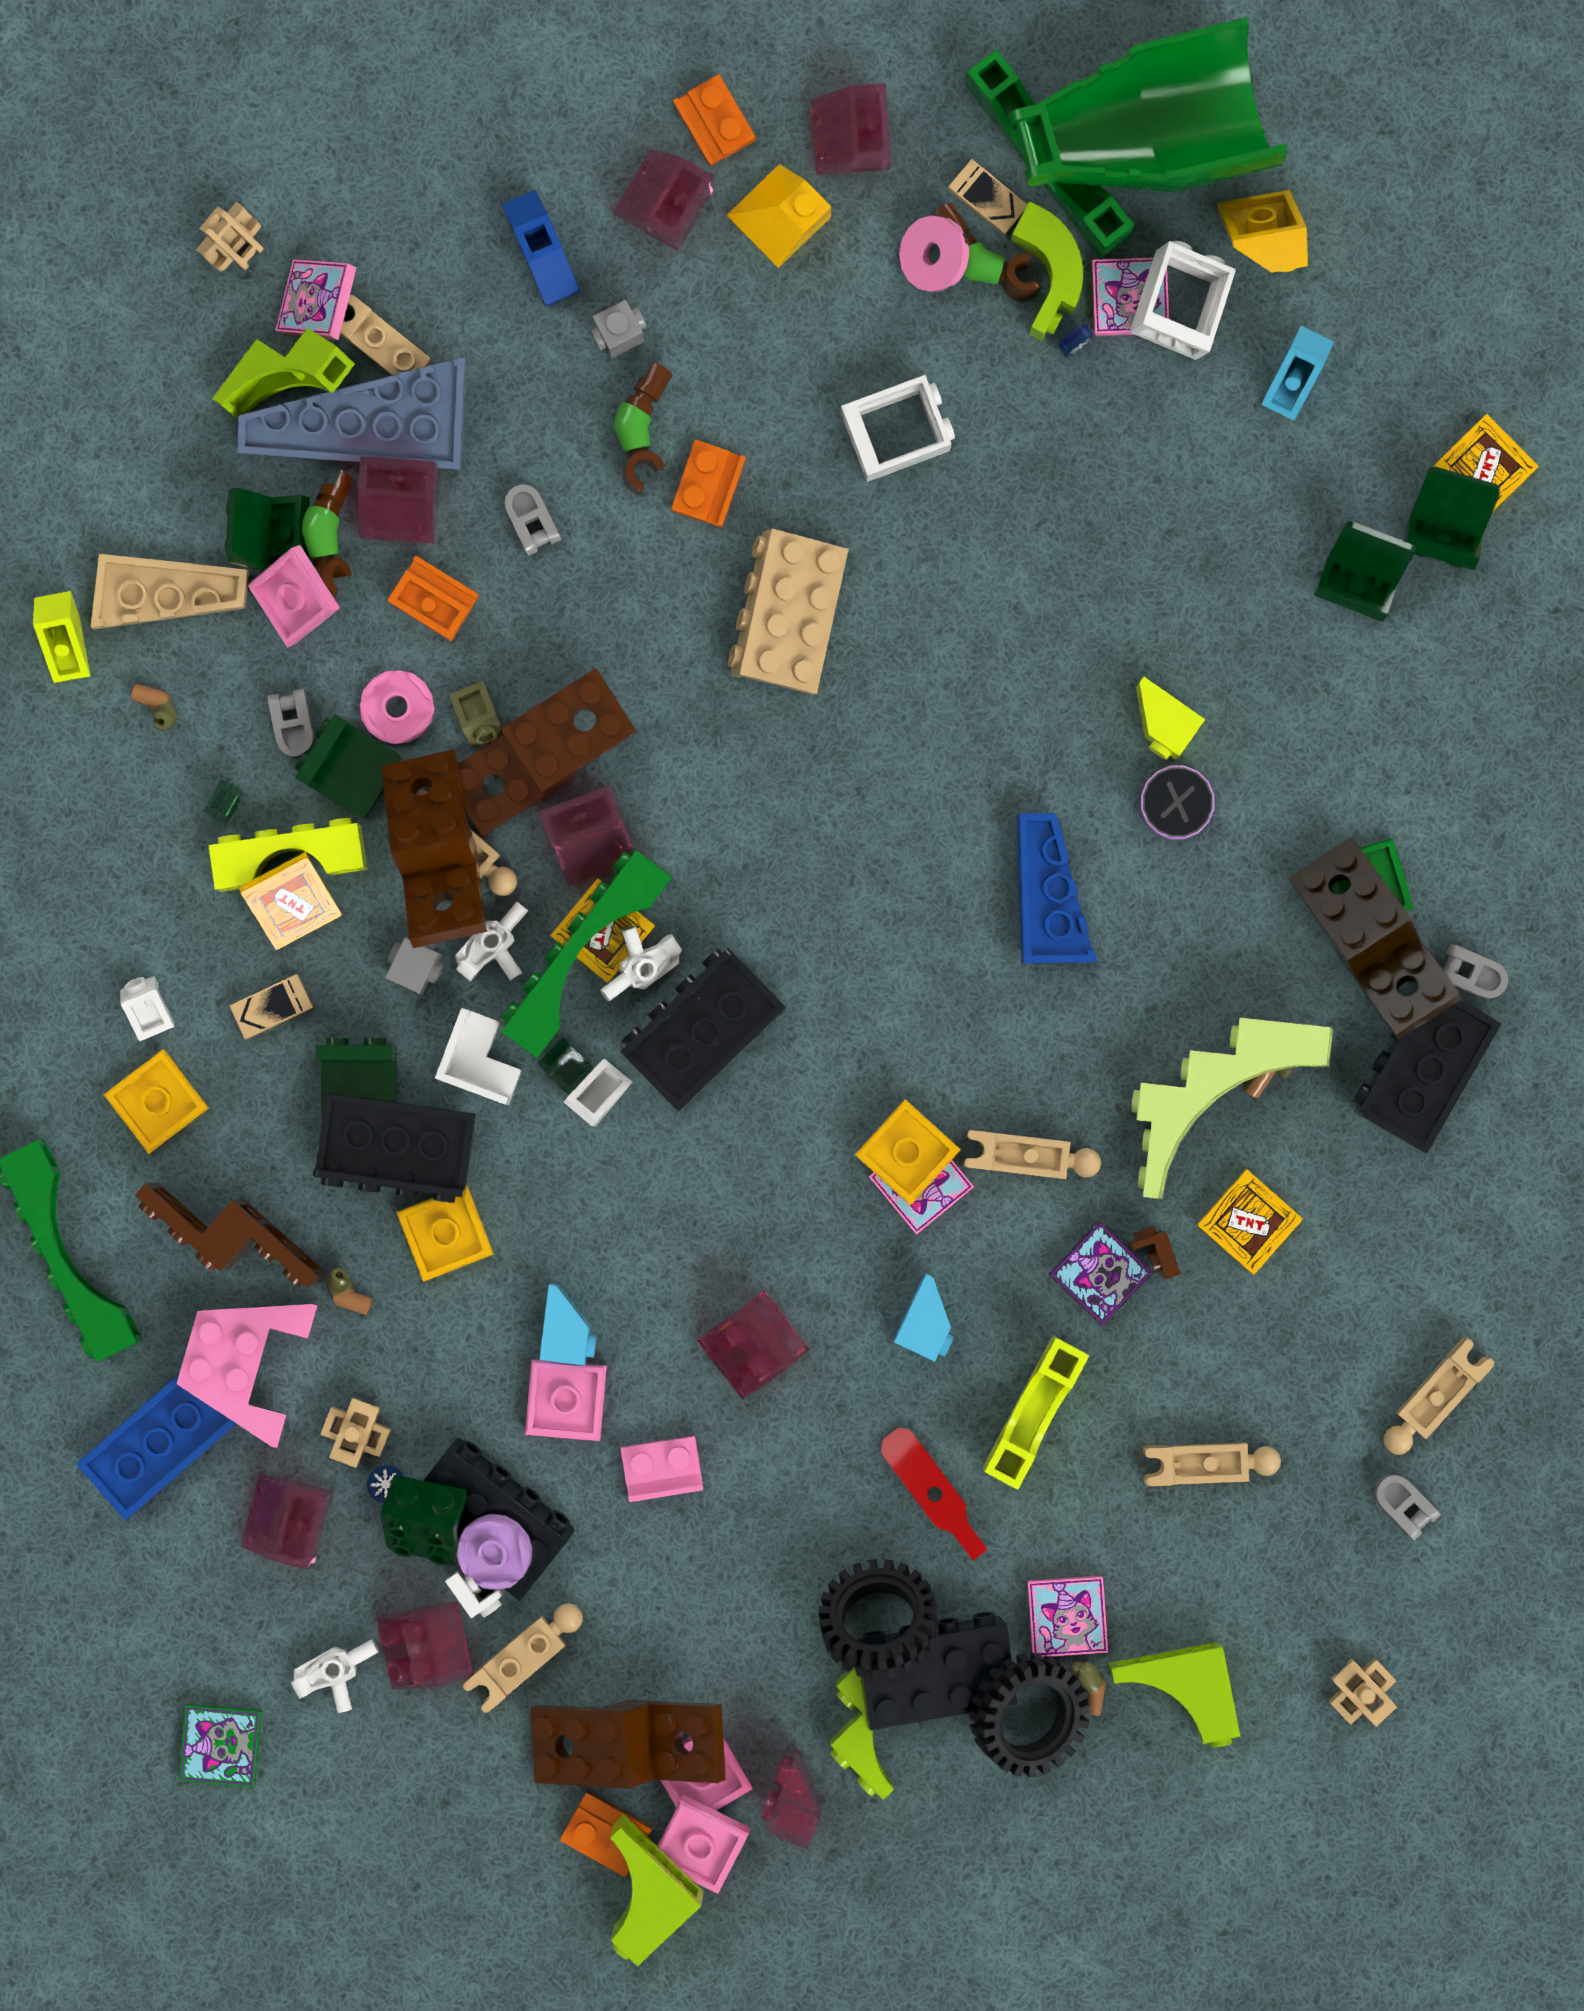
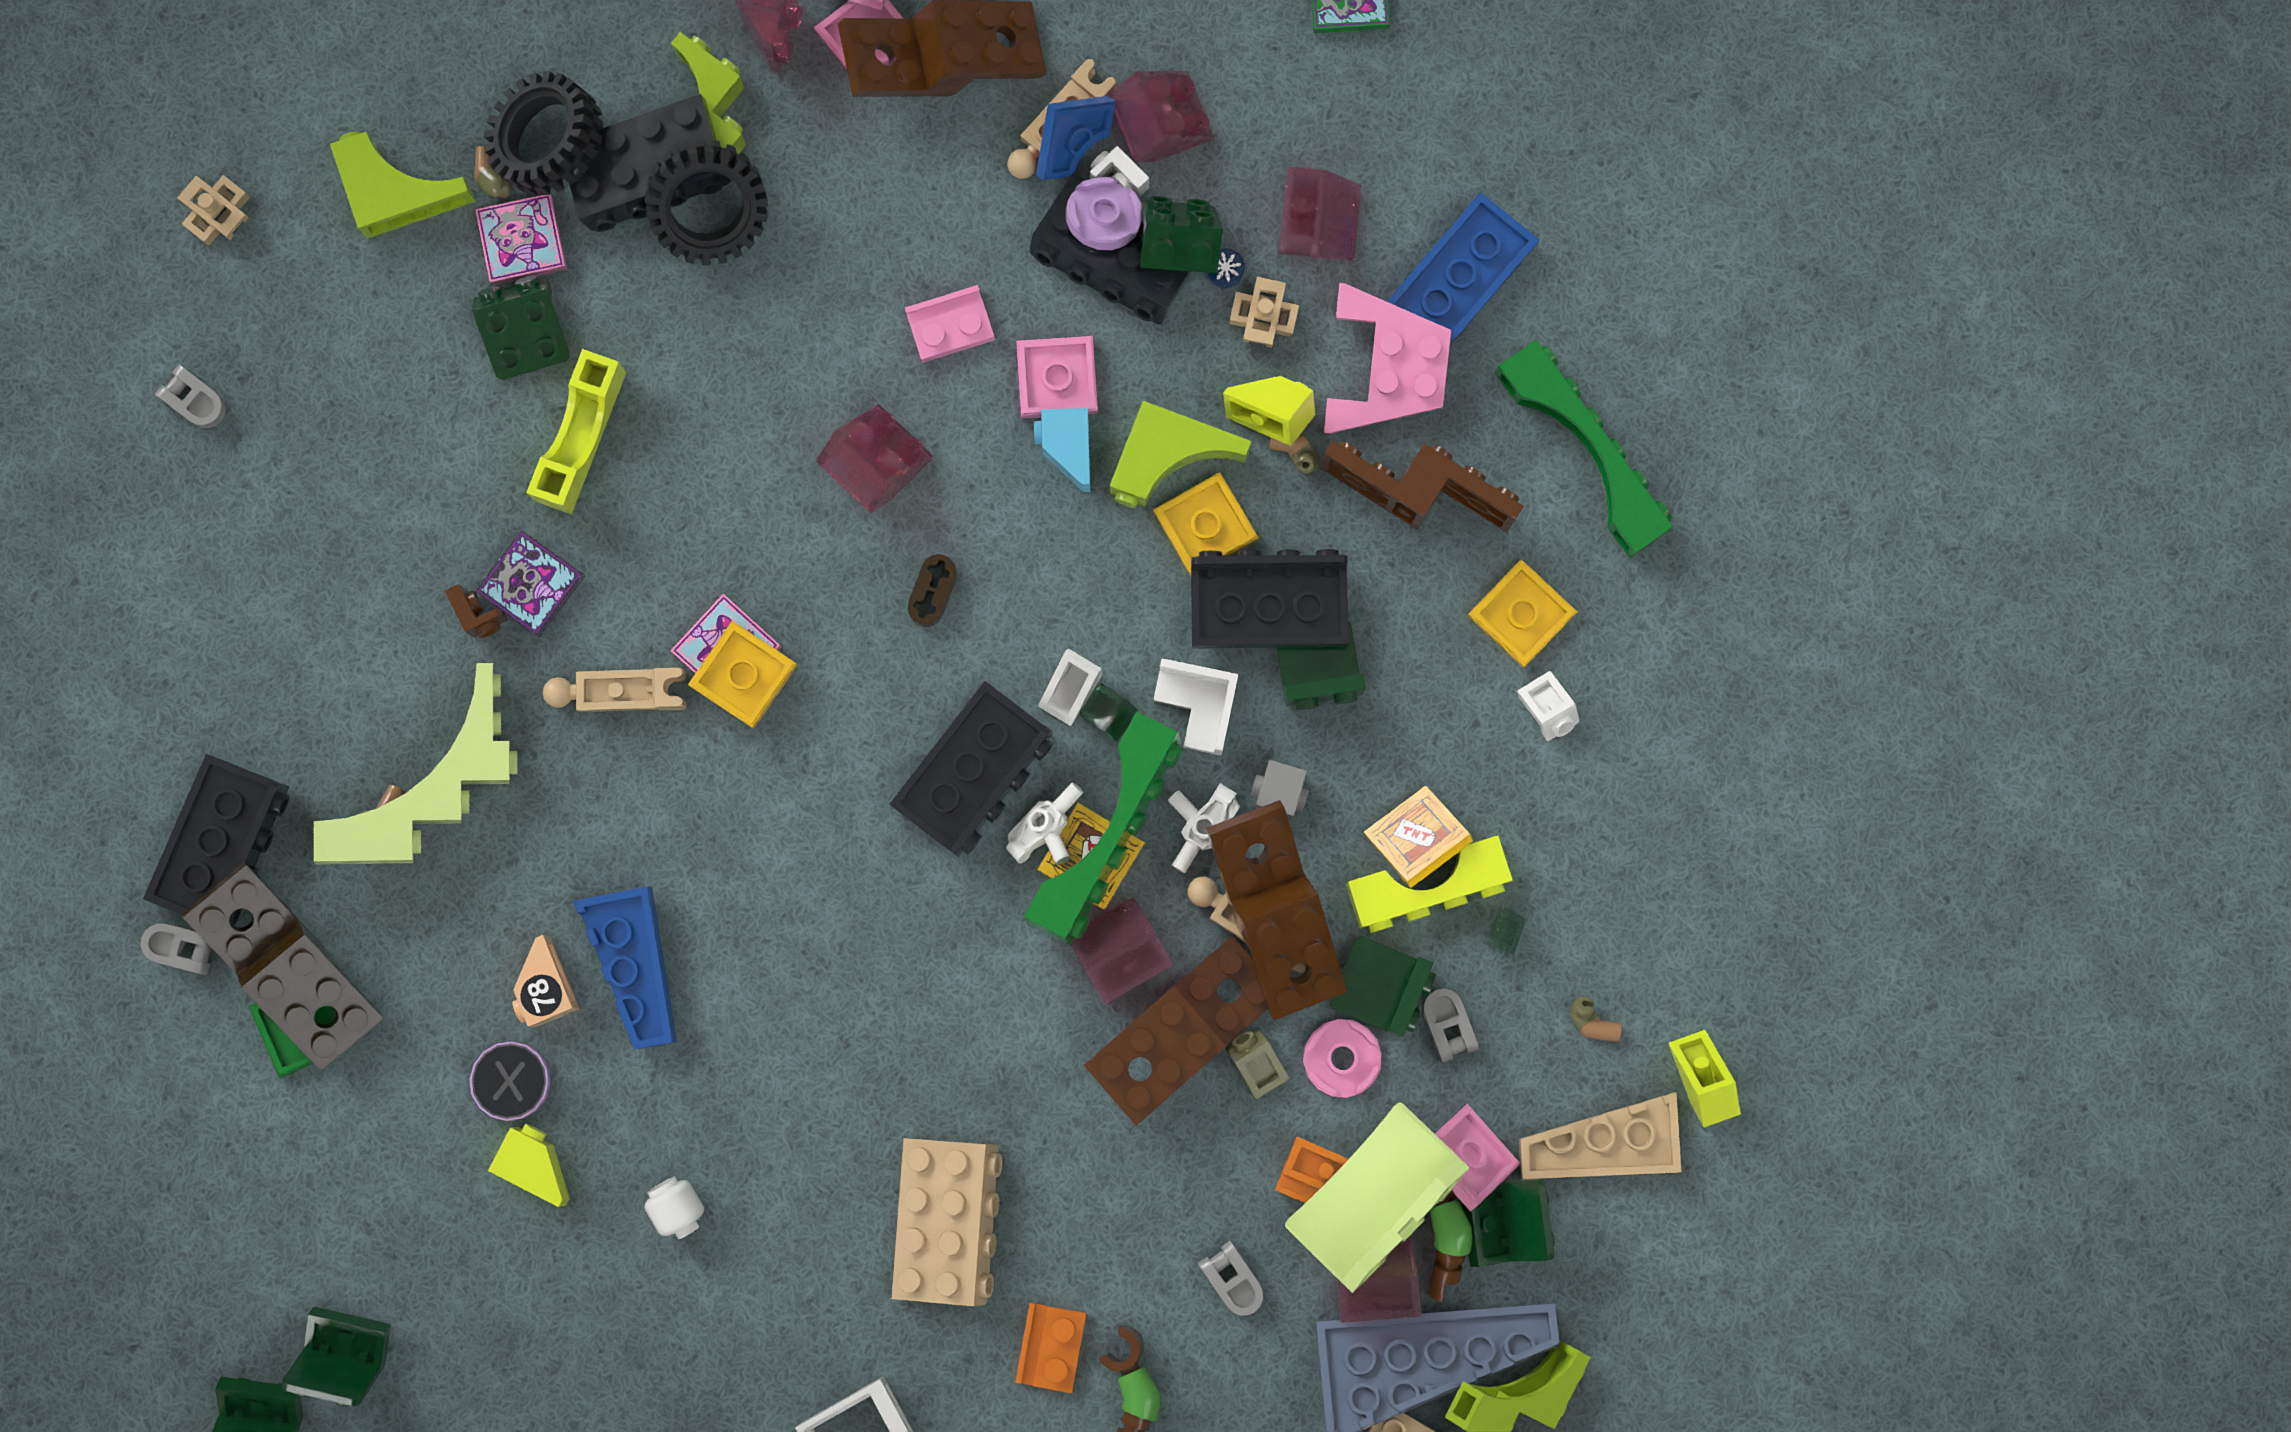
camera: 170 degrees right, 5 degrees down
tan tile [229,974,314,1040] -> none
white piece [290,1639,379,1713] -> none
red piece [881,1428,988,1561] -> none
medium azure slope [893,1273,954,1362] -> none
tan plate [1142,1442,1281,1486] -> none
tile [1196,1169,1303,1275] -> none
tan plate [1383,1337,1495,1455] -> none
none -> dark green bracket [472,275,570,380]
none -> light nougat slope [512,935,579,1027]
none -> white head [644,1176,704,1239]
none -> dark brown beam [908,554,957,627]
none -> blue tile [1036,96,1116,180]
none -> lime arch [1110,401,1252,508]
none -> neon yellow slope [1223,376,1315,446]
none -> yellowish green panel [1285,1103,1470,1293]

